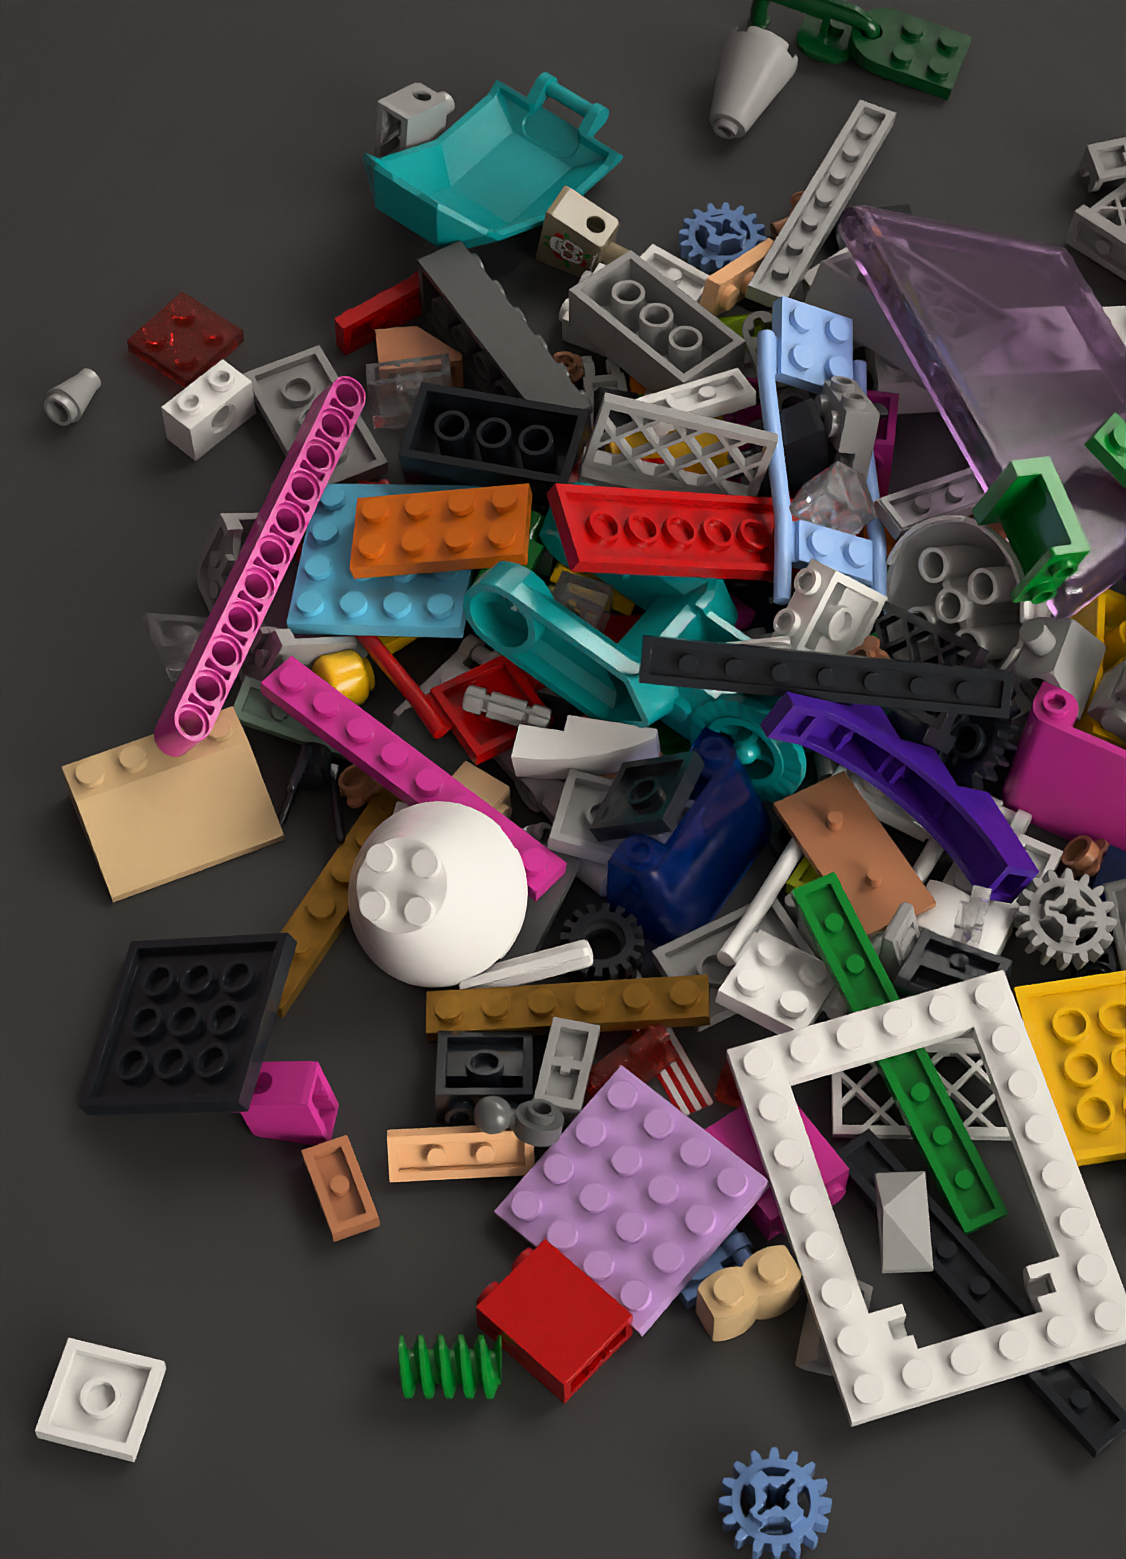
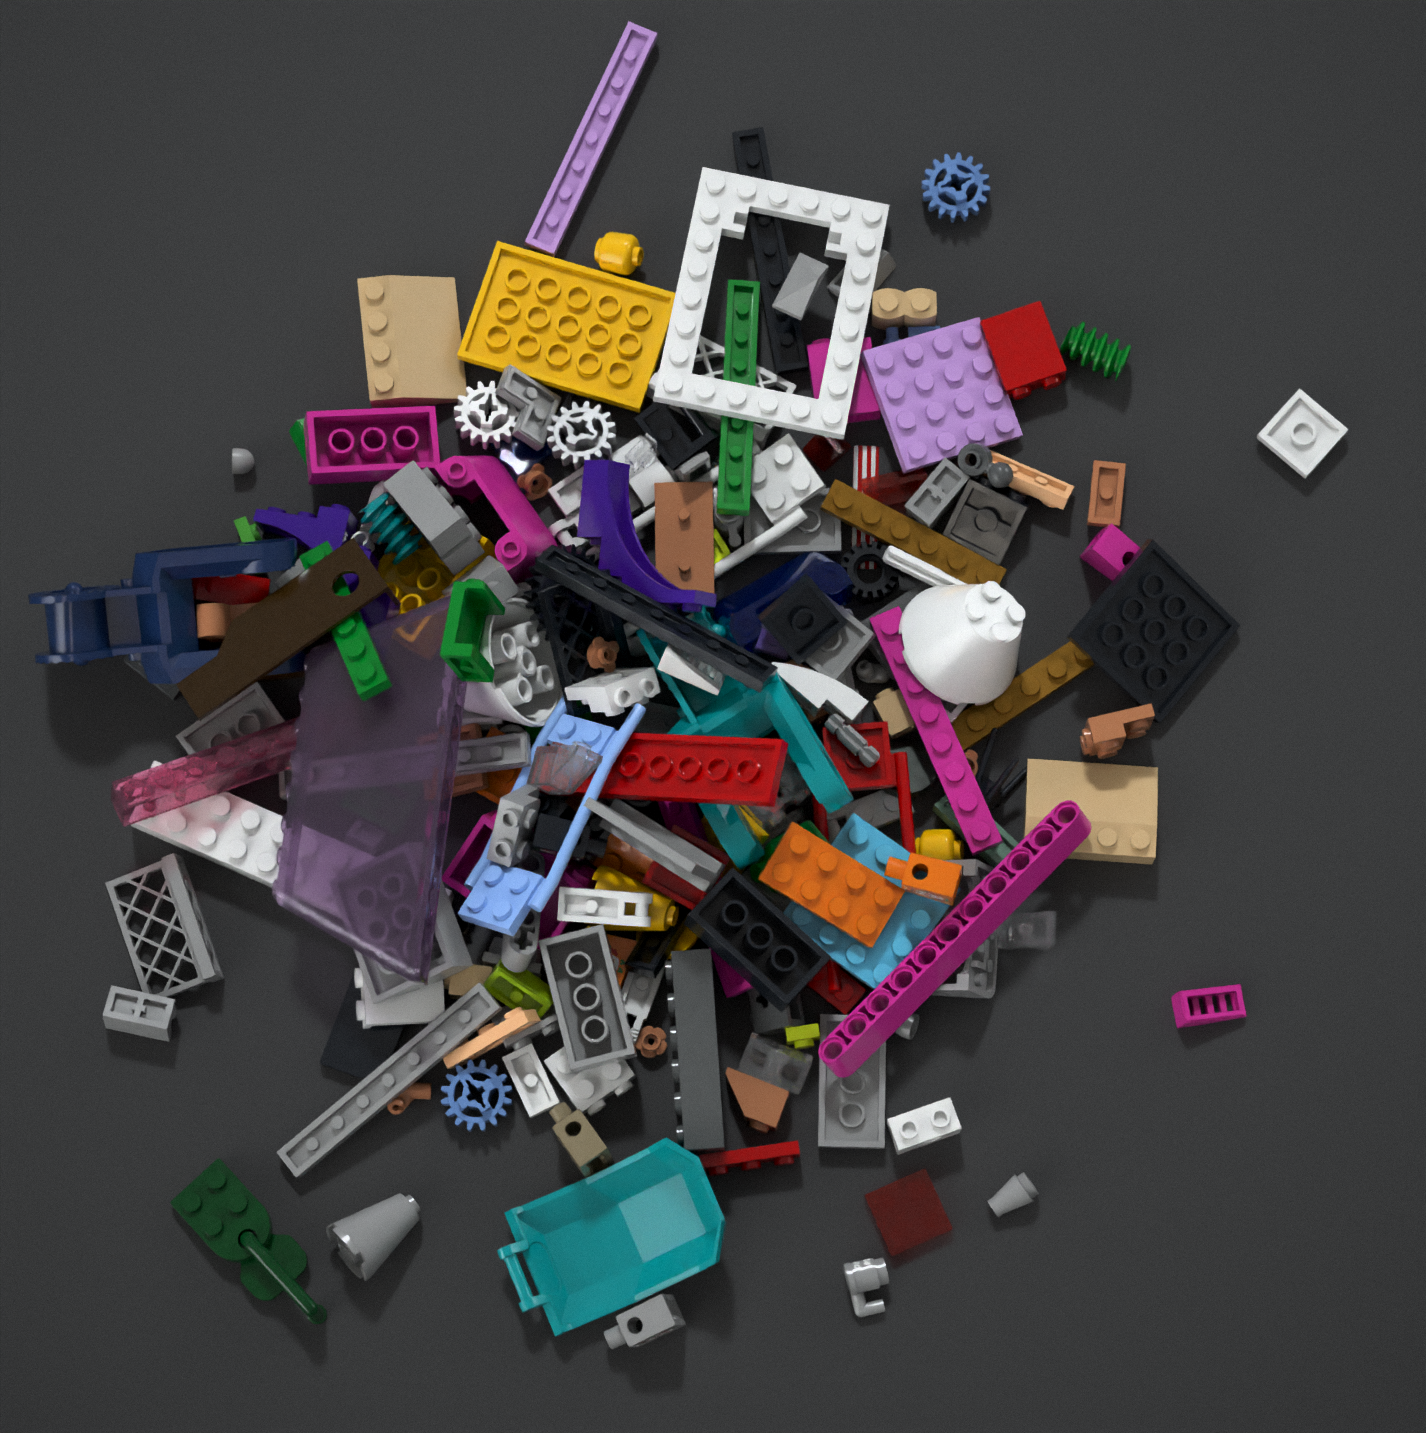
camera: 150 degrees left, 20 degrees up
none -> neon yellow plate [785,1023,820,1049]
none -> light grey piece [843,1257,889,1317]
none -> orange torso [884,853,962,906]
none -> nougat plate [1079,703,1155,759]

